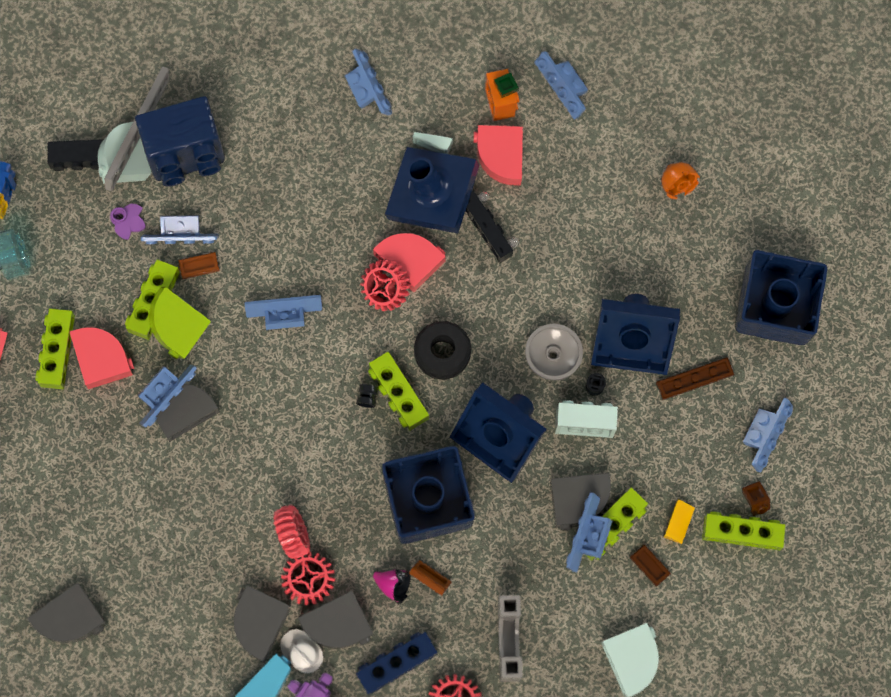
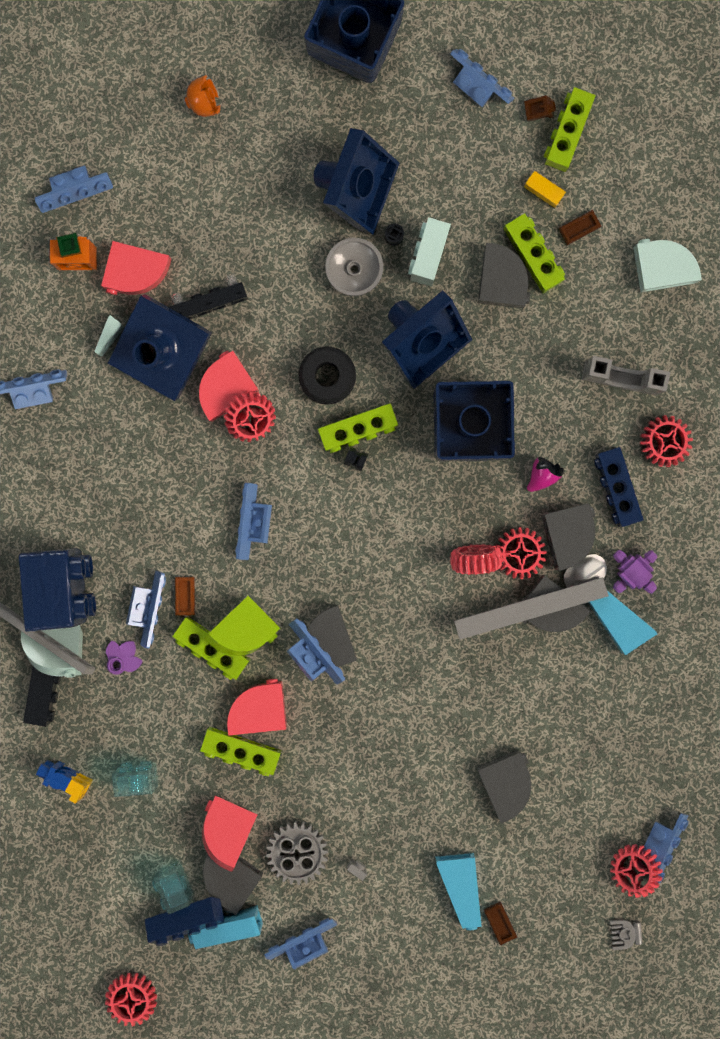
camera: 70 degrees left, 15 degrees up
dark orange tile [409,560,452,596] -> none
medium blue bracket [566,492,612,573] -> none
reddish brown tile [656,357,735,400] -> none
none -> light grey tile [454,577,609,639]

